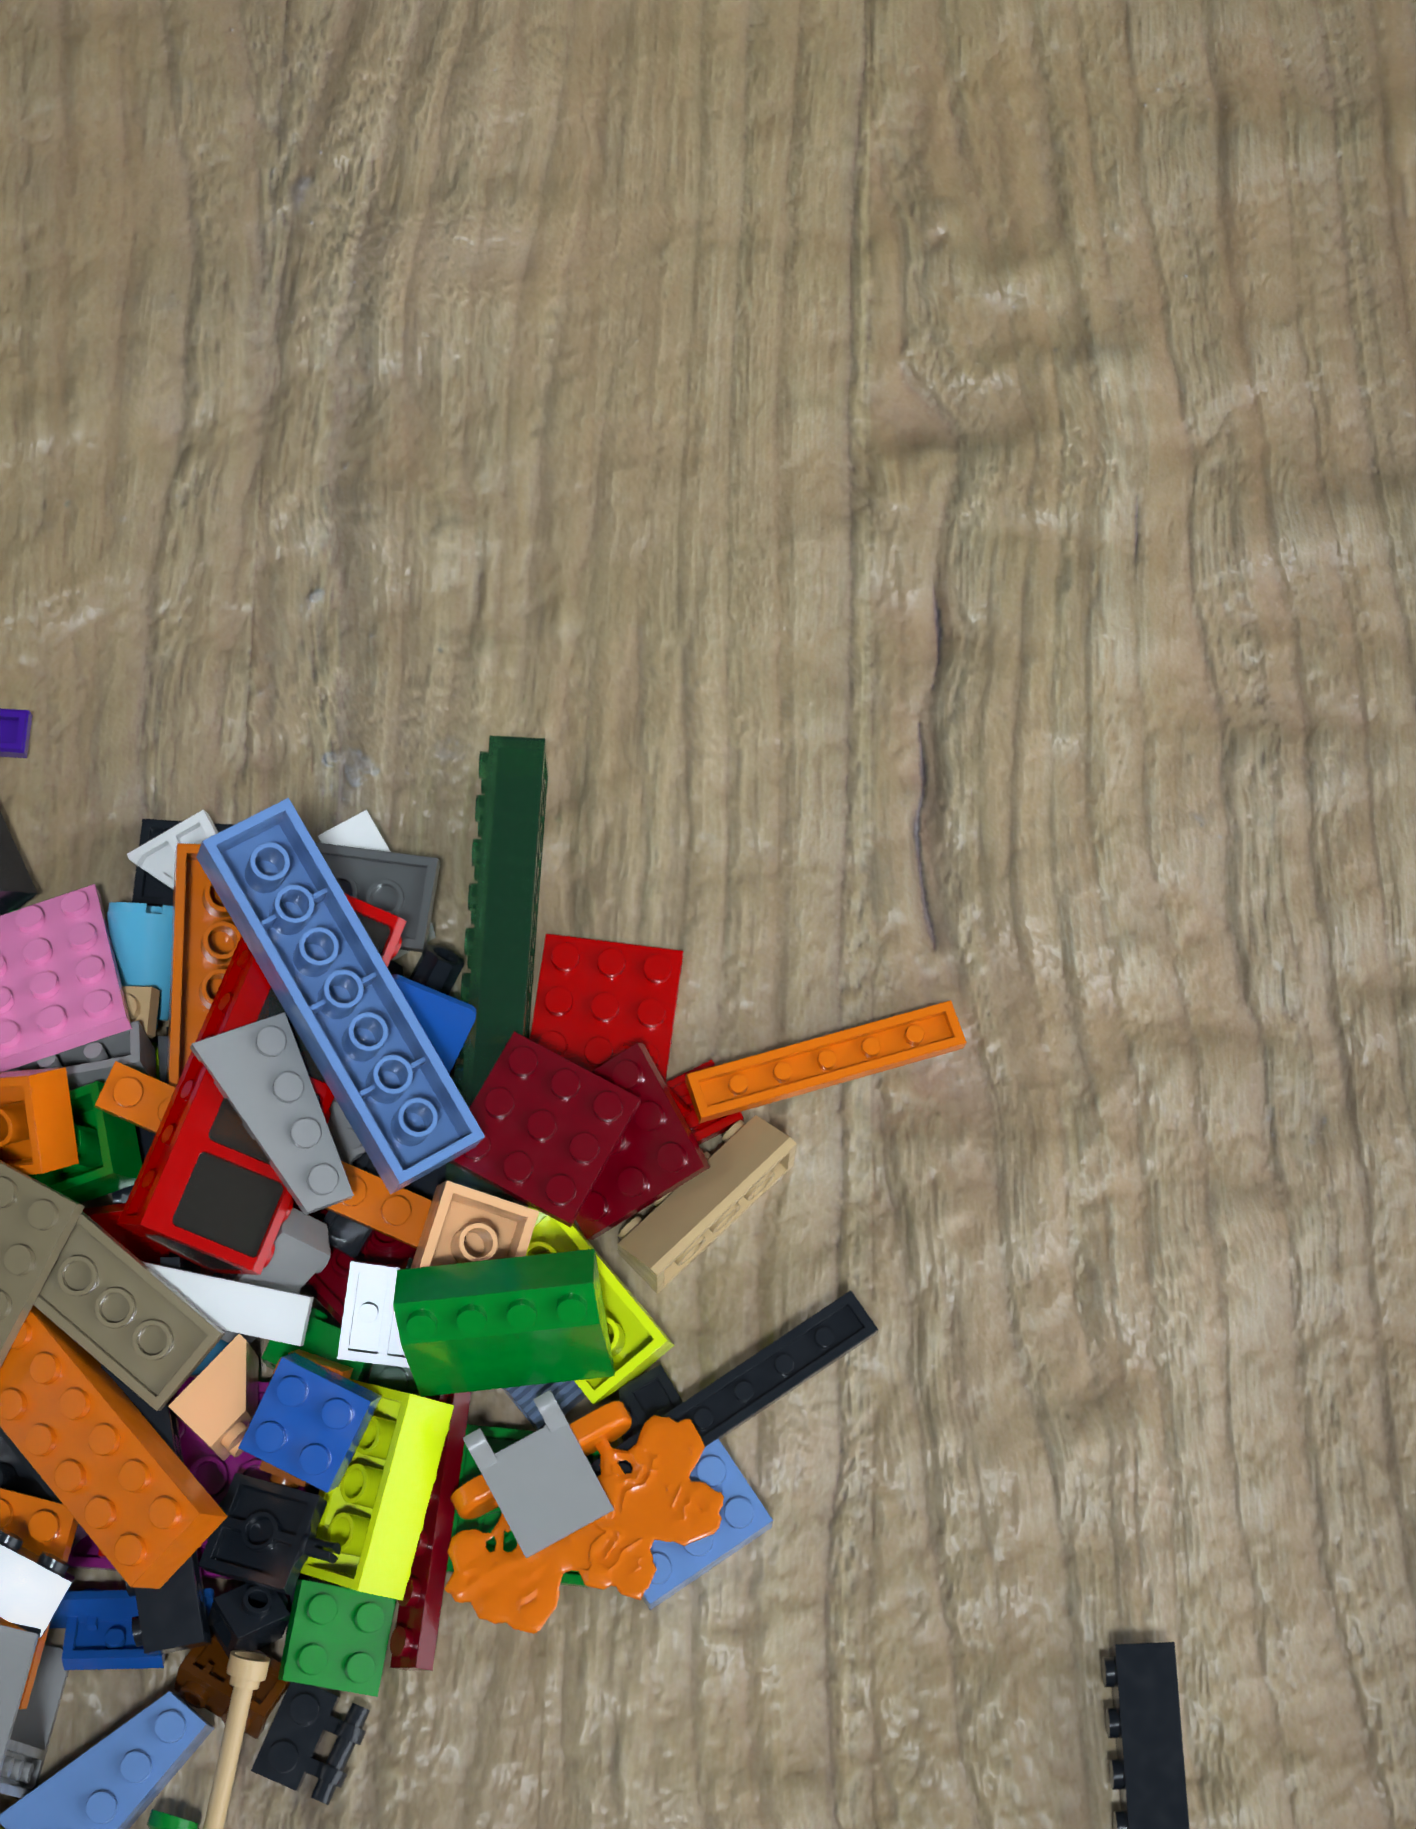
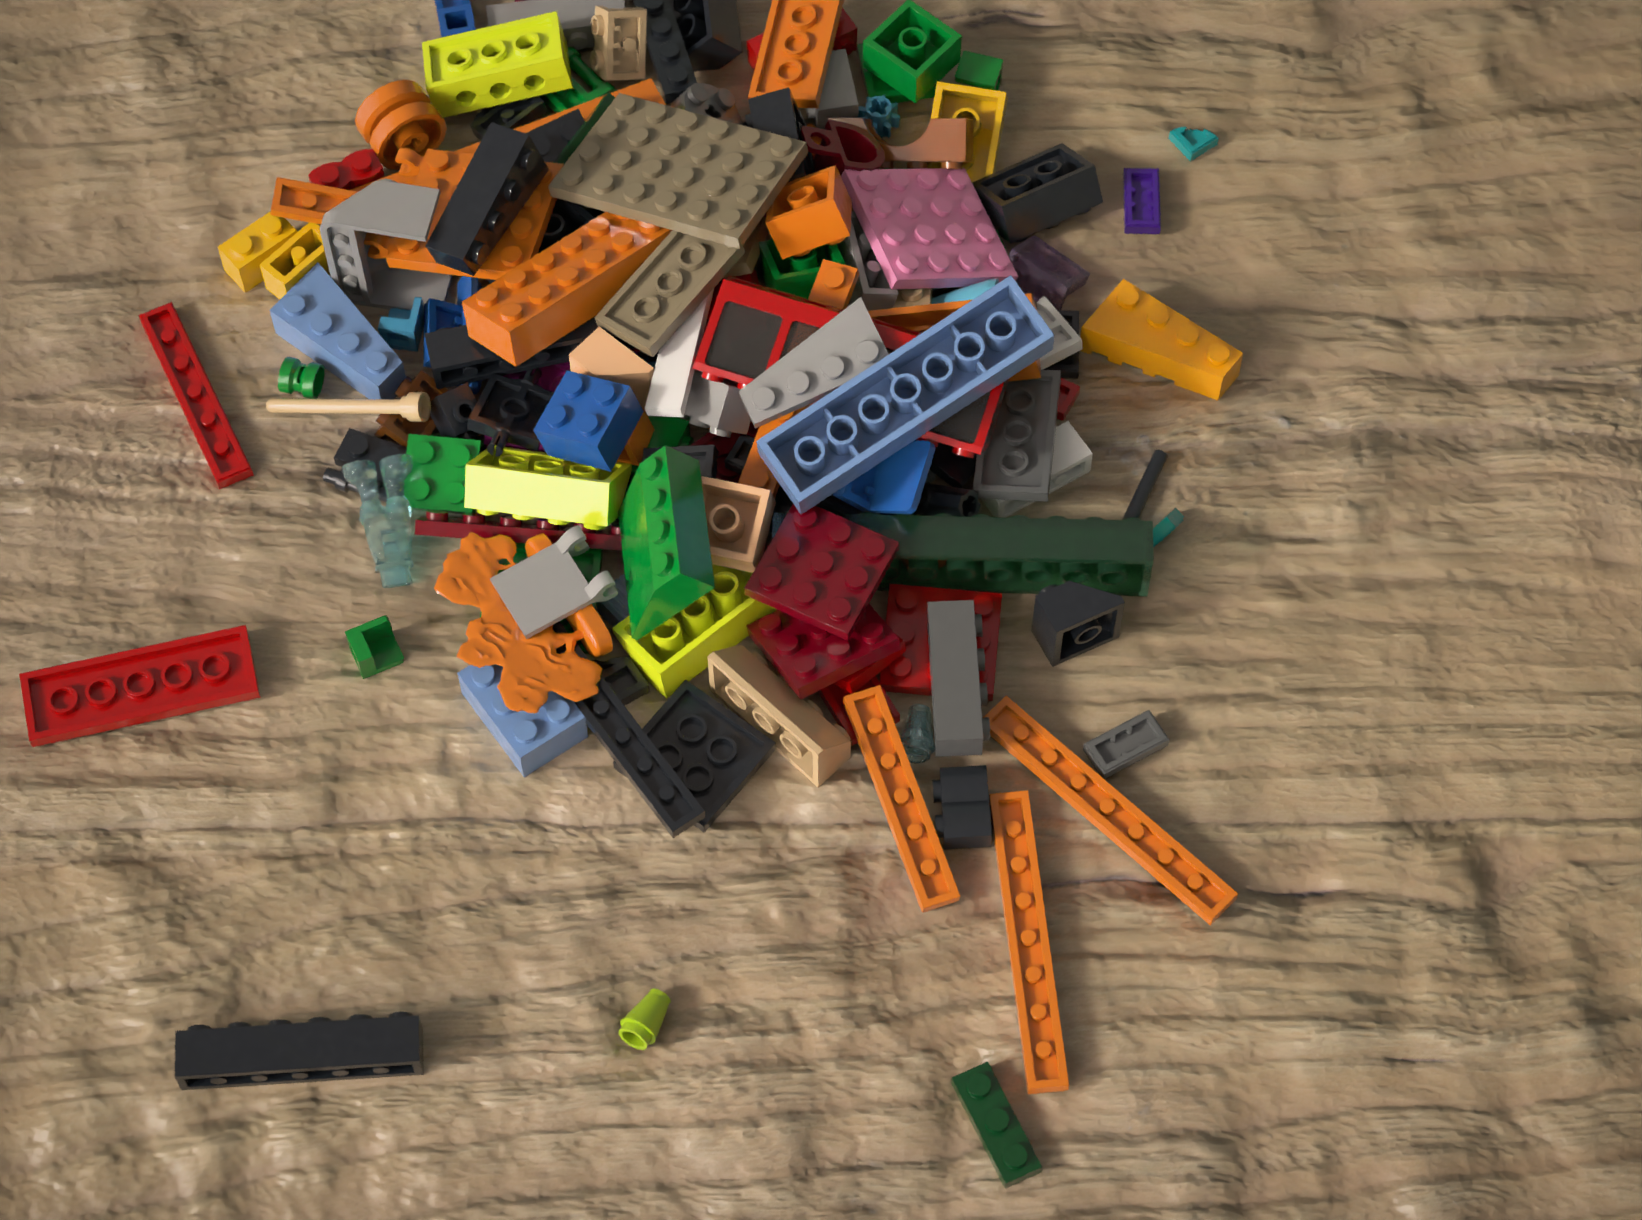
camera: 90 degrees right, 10 degrees down
none -> clear light blue piece [342,454,414,588]
none -> green panel [345,615,404,679]
none -> dark azure panel [378,297,424,352]
none -> black plate [613,679,776,833]
none -> lime cone [619,988,671,1050]
none -> clear light blue cone [900,704,935,764]
none -> dark grey brick [927,600,990,757]
none -> black brick [932,765,992,850]
none -> dark green plate [951,1061,1042,1189]
none -> orange plate [984,696,1238,926]
none -> orange plate [989,790,1069,1094]
none -> bracket [1009,235,1090,310]
none -> black slope [1031,581,1125,667]
none -> light orange wedge [1080,278,1243,400]
none -> dark grey plate [1083,710,1170,779]
none -> black bar [1113,450,1168,547]
none -> teal tile [1140,508,1184,549]

